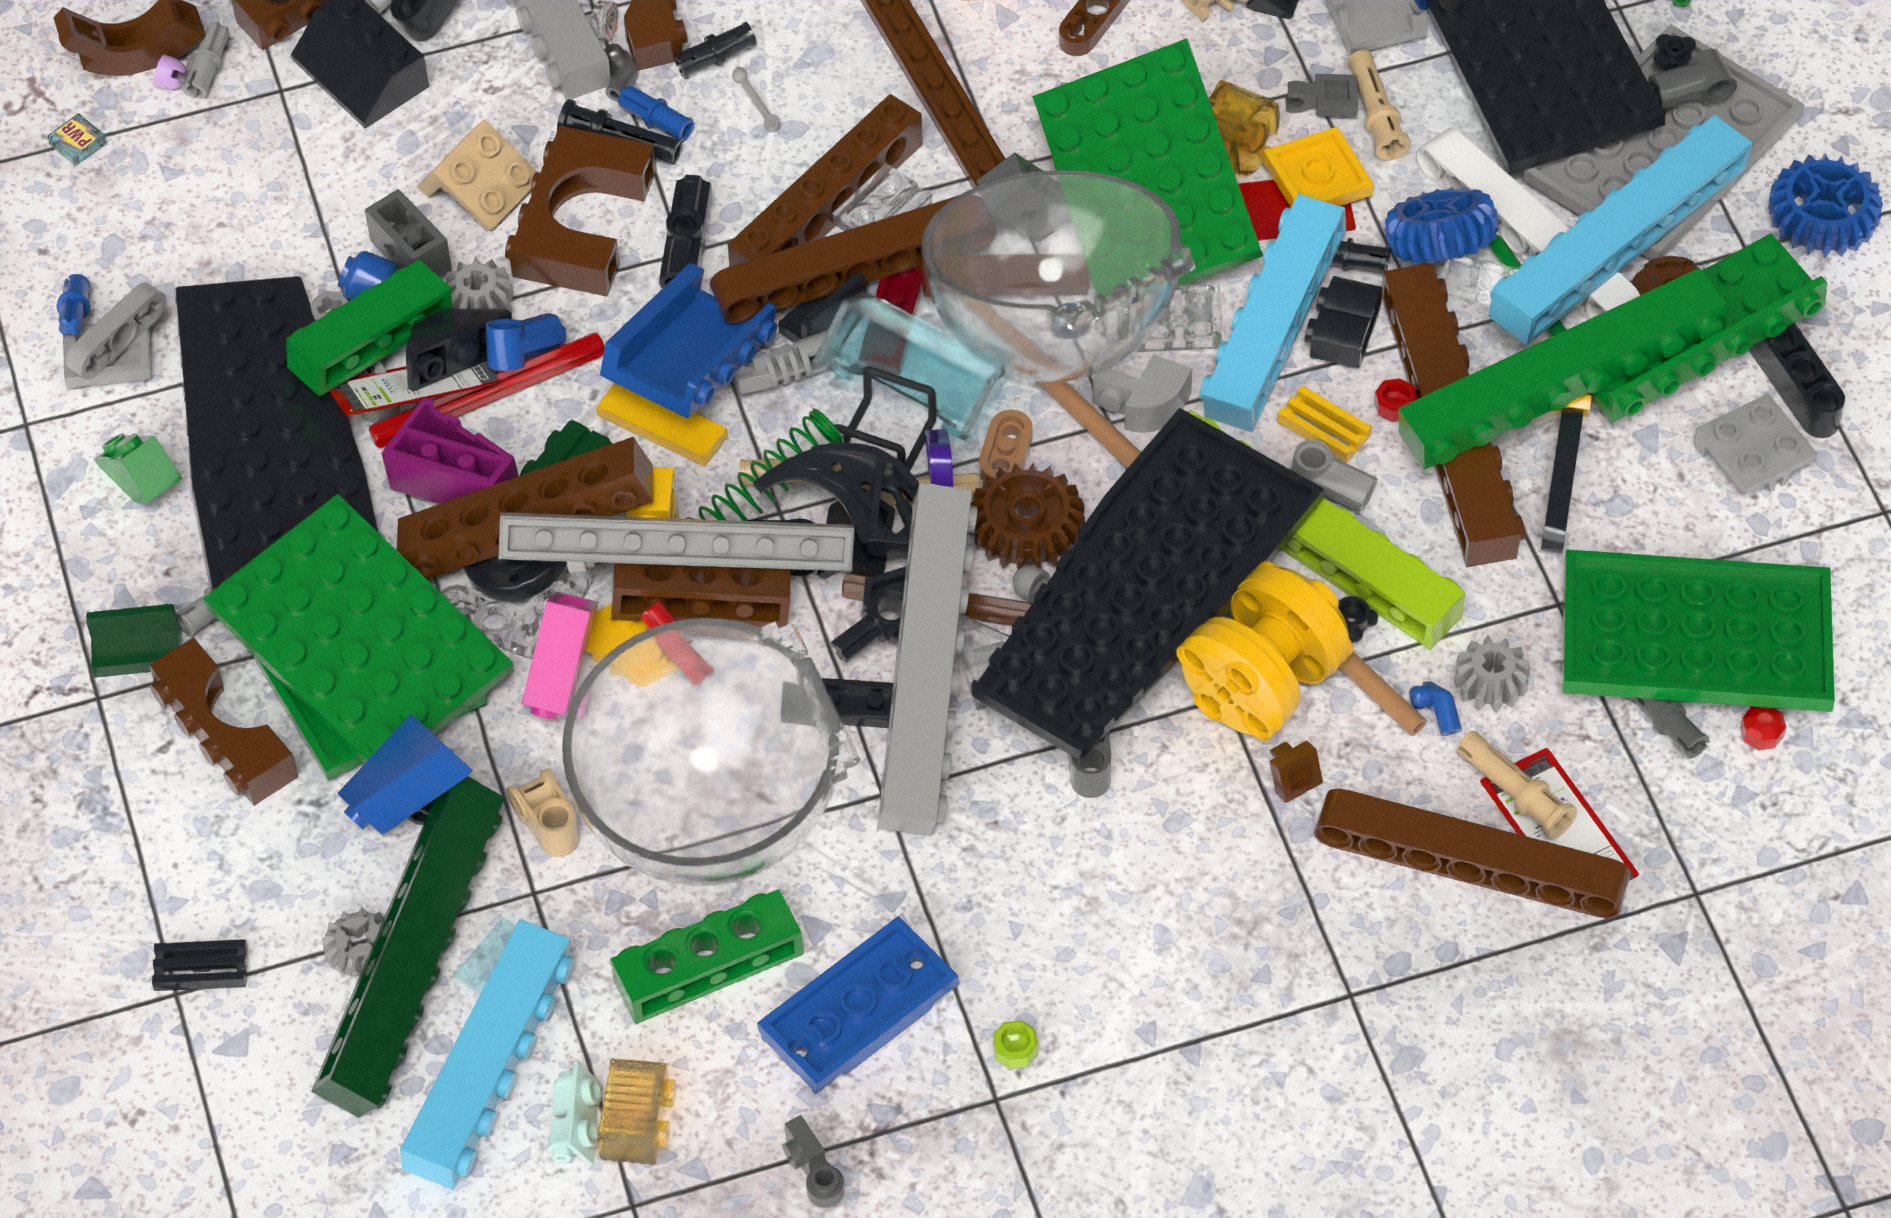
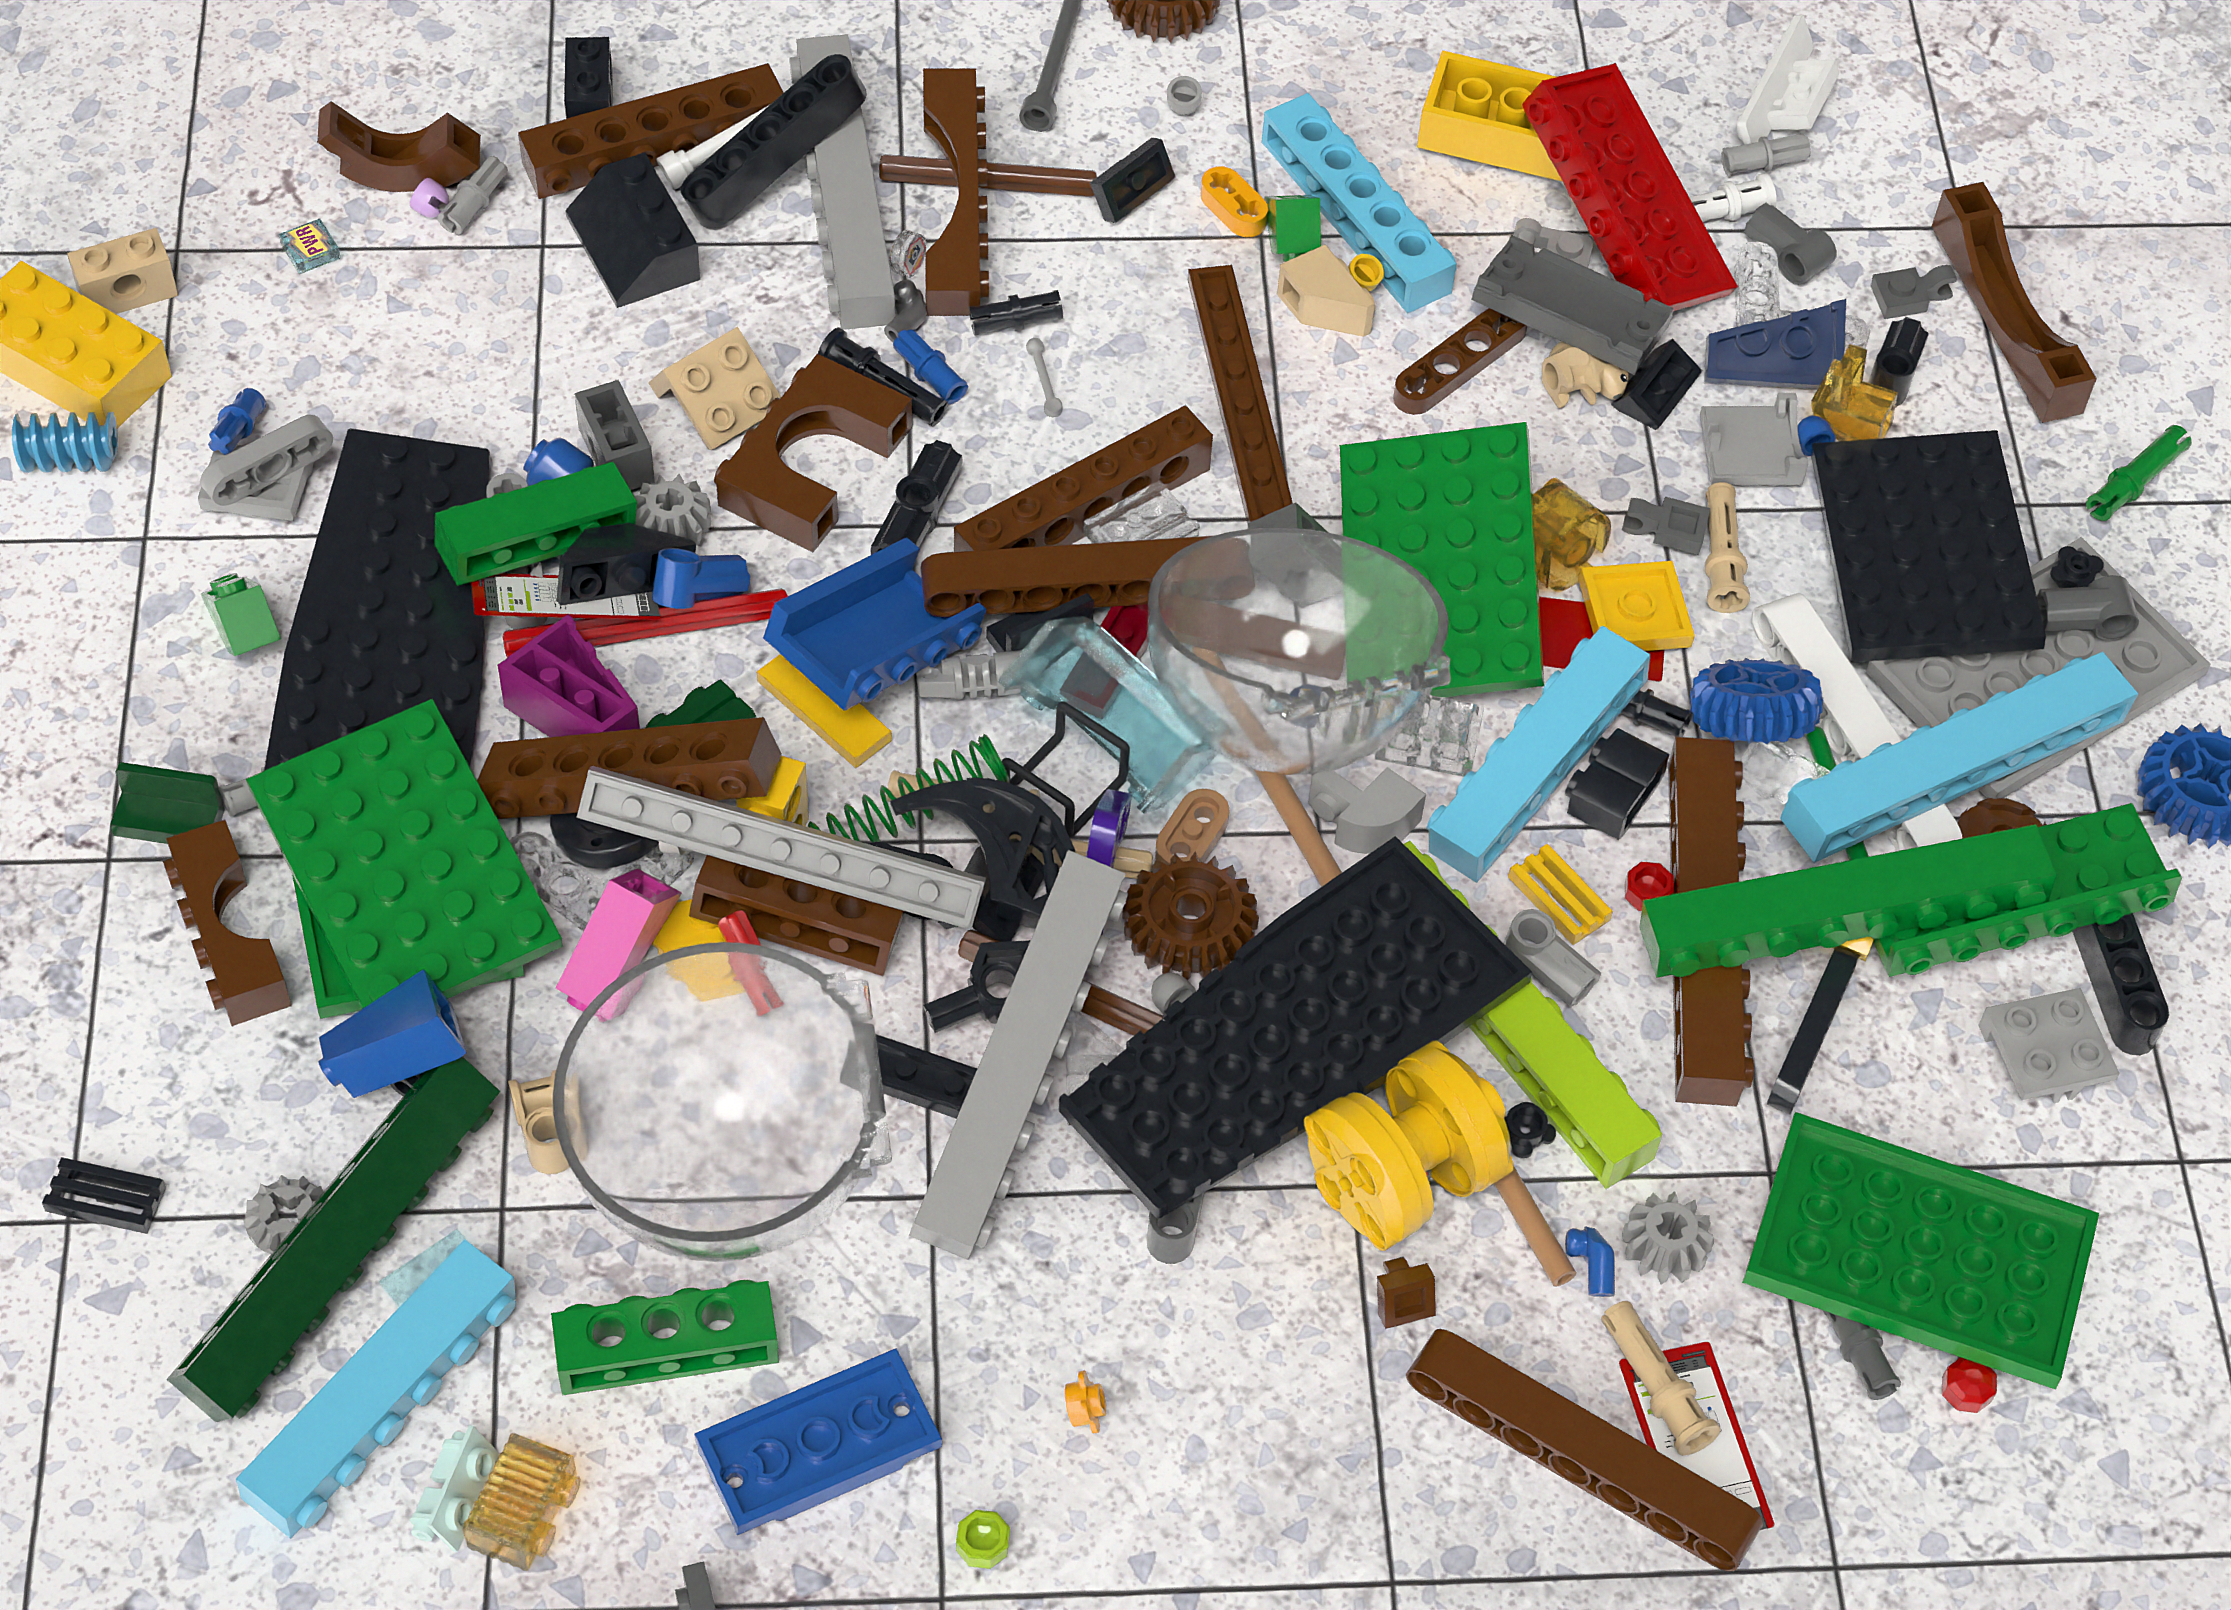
camera: 10 degrees right, 0 degrees up
none -> light orange plate [1065,1370,1106,1434]

